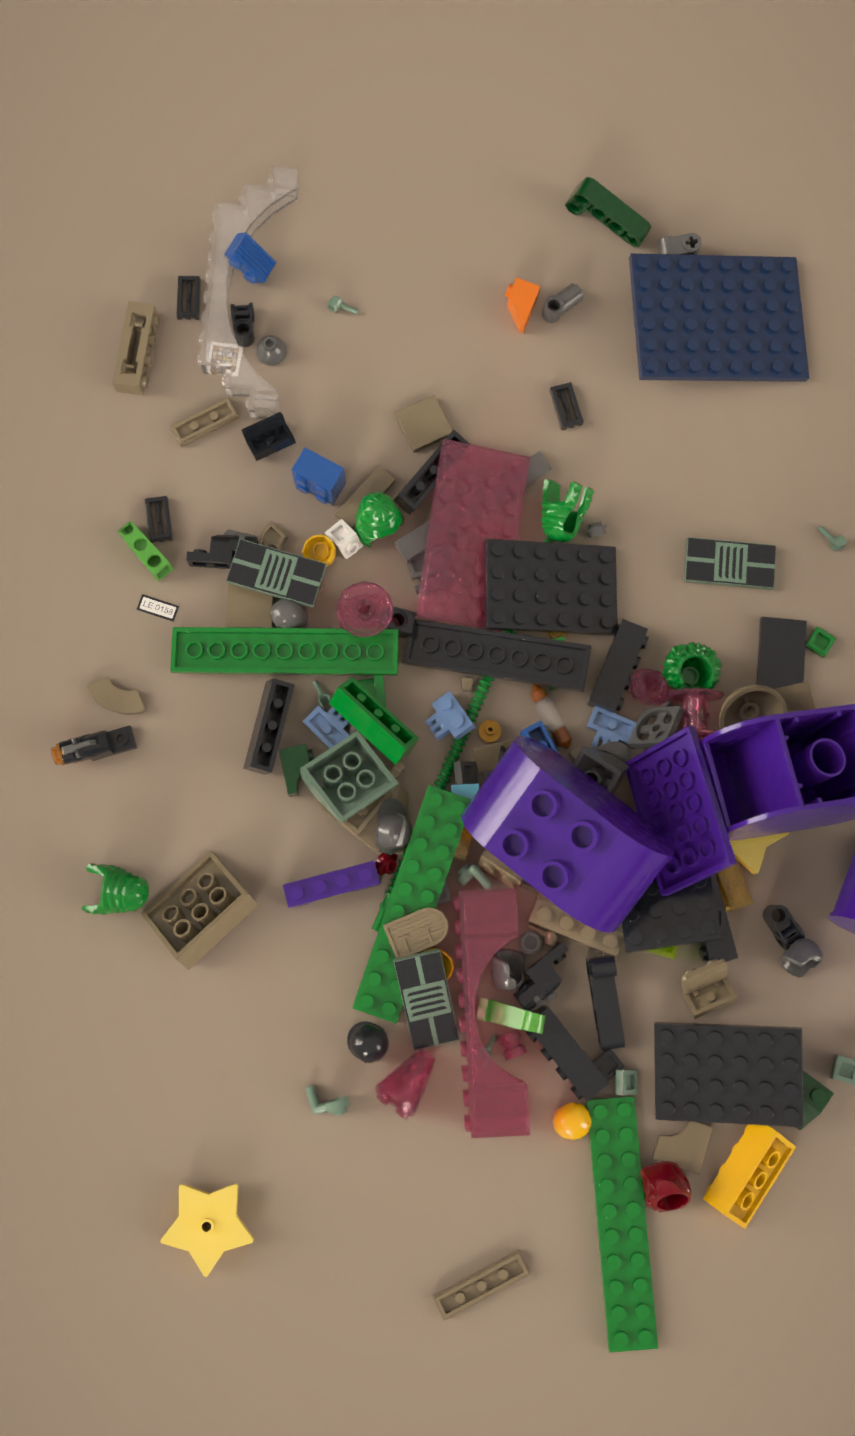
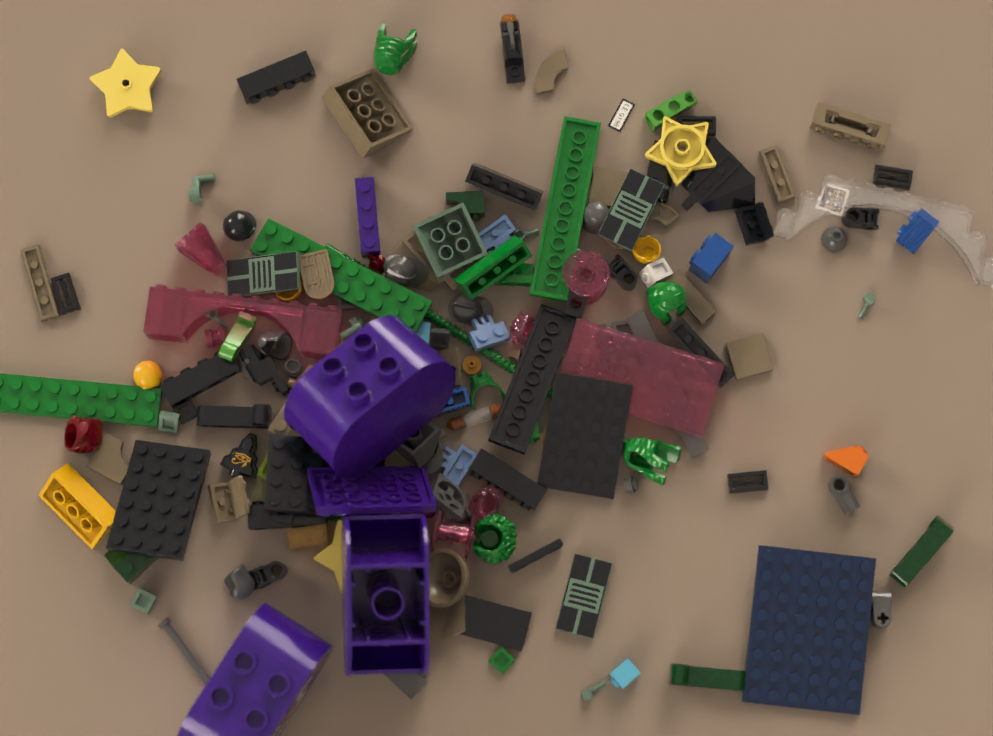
camera: 100 degrees right, 0 degrees up
none -> black tile [50,272,81,315]
none -> black rock [220,433,259,479]
none -> black brick [236,51,316,104]
none -> dark grey piece [448,293,494,326]
none -> green helmet [470,370,505,410]
none -> black tile [508,538,563,574]
none -> clear pink hair [510,311,535,345]
none -> black piece [603,254,638,291]
none -> medium azure brick [609,658,641,689]
none -> light yellow plate [645,117,717,186]
none -> dark green beam [668,664,746,691]
none -> black panel [681,138,755,212]

